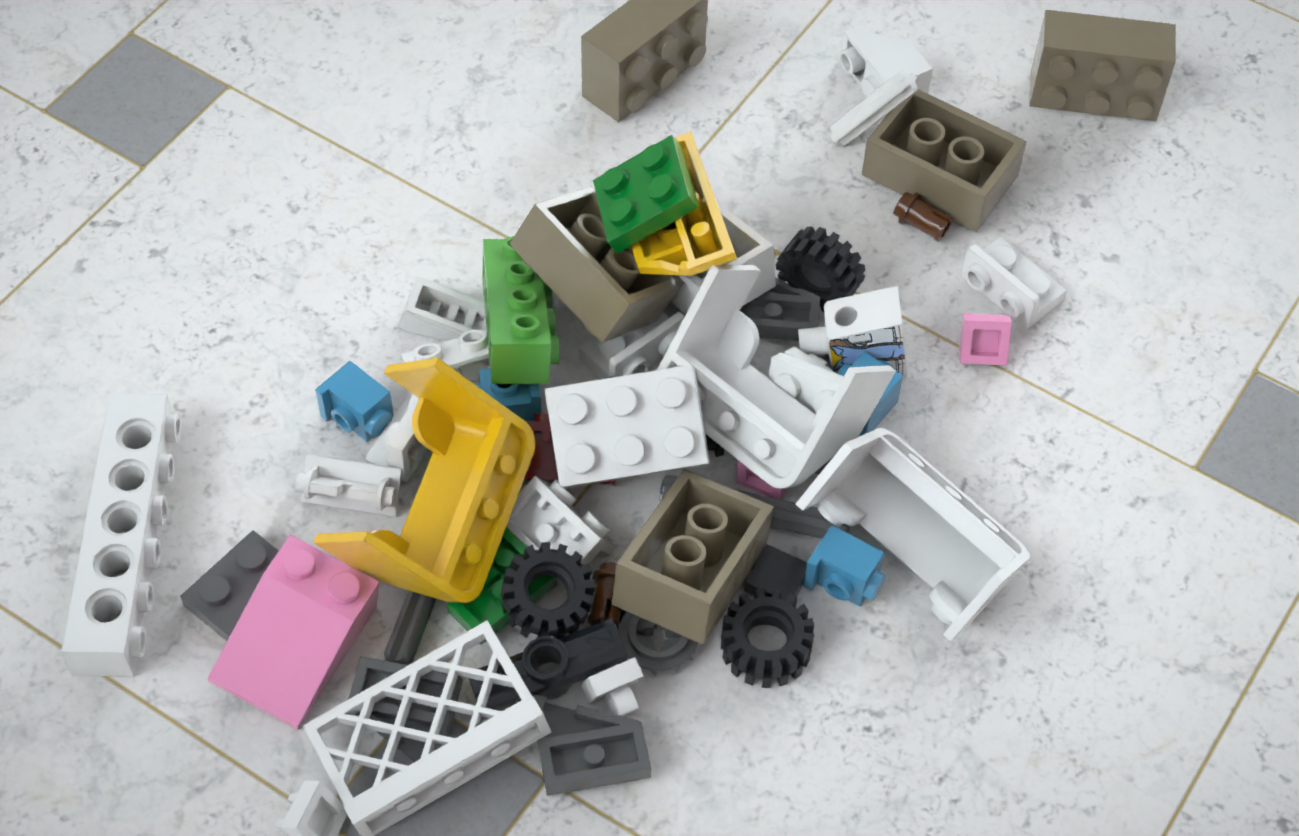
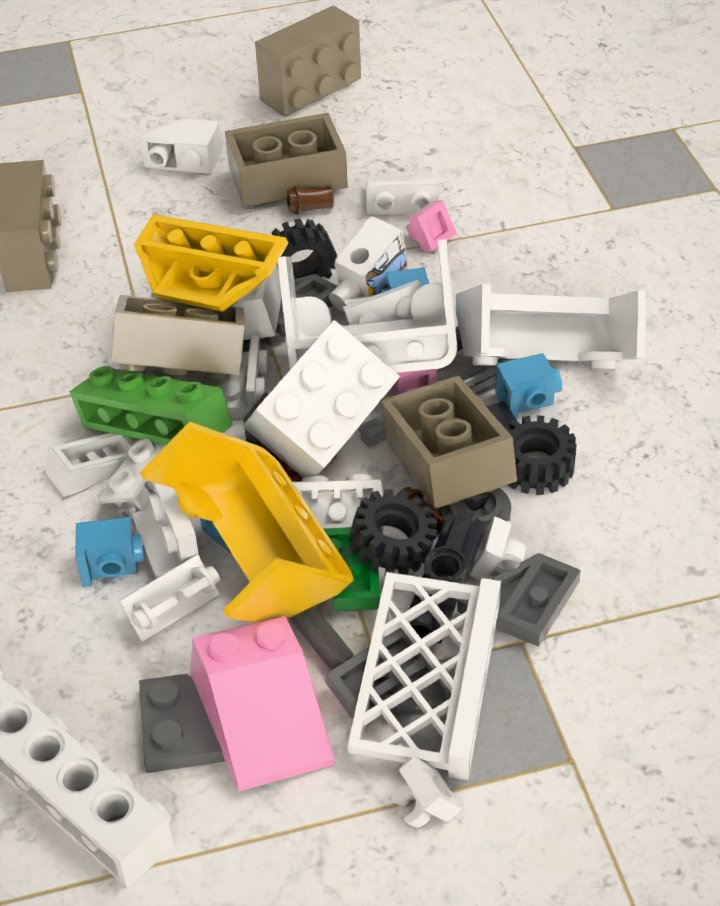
camera: 45 degrees left, 10 degrees down
green plate [593,135,699,254] -> none
white axle [830,70,918,146] -> none

